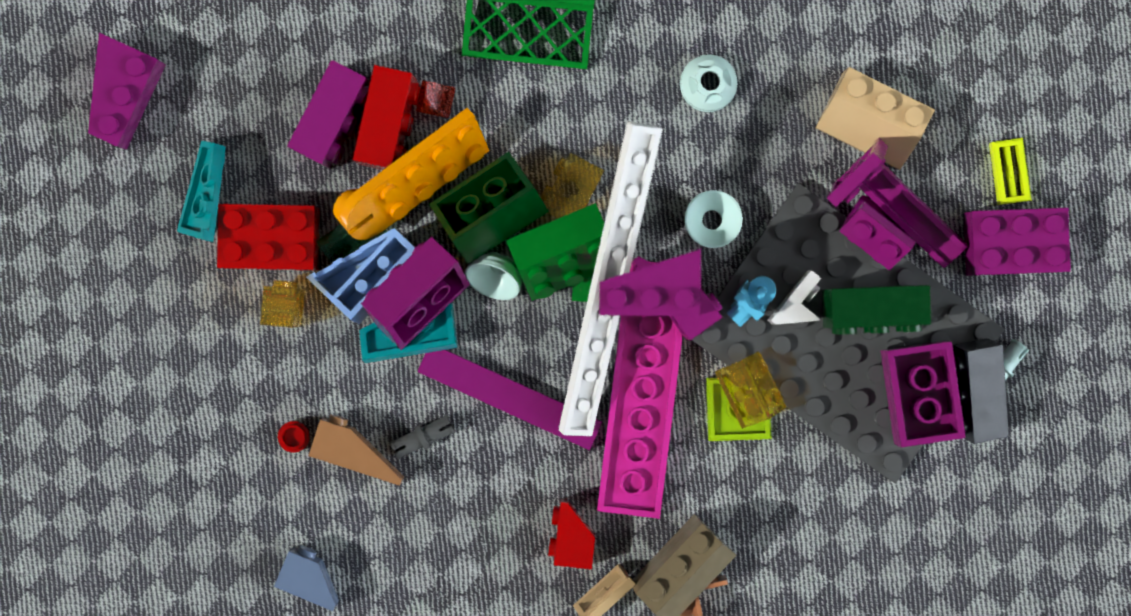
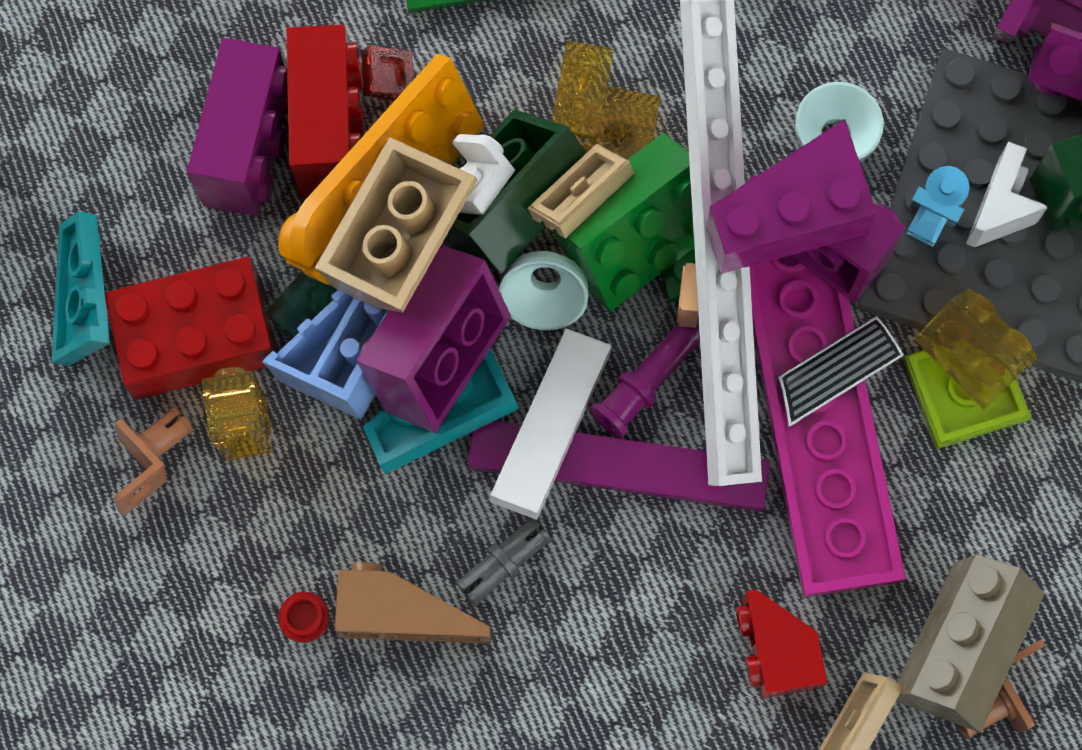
camera: 10 degrees left, 15 degrees down
none -> nougat bracket [114,407,193,516]
none -> tan slope [315,137,478,313]
none -> white bracket [452,134,515,215]
none -> white tile [490,329,611,520]
none -> tan tile [528,144,635,239]
none -> clear yellow bracket [551,41,613,140]
none -> magenta pin [589,315,700,439]
none -> light nougat tile [677,263,698,328]
none -> sticker [778,316,904,427]

